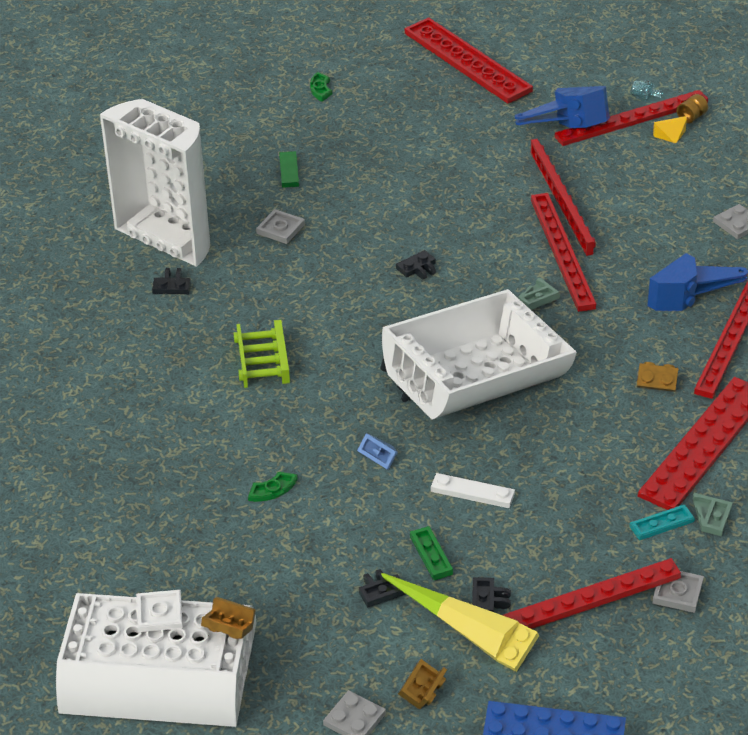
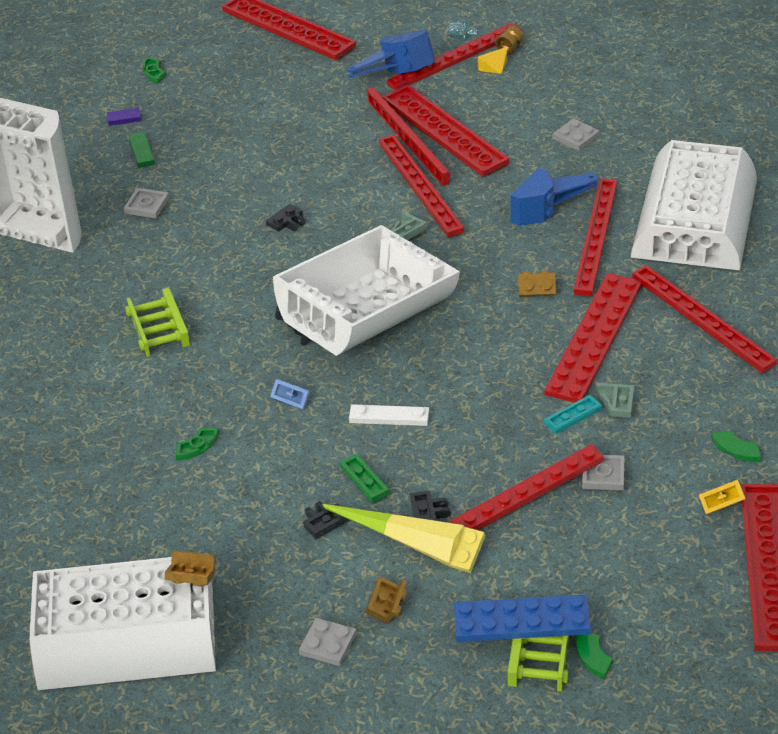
camera: 10 degrees left, 0 degrees up
white tile [136,590,183,632] -> none
black hinge [152,268,191,295] -> none
none -> dark purple tile [107,108,141,126]
none -> red plate [382,85,509,177]

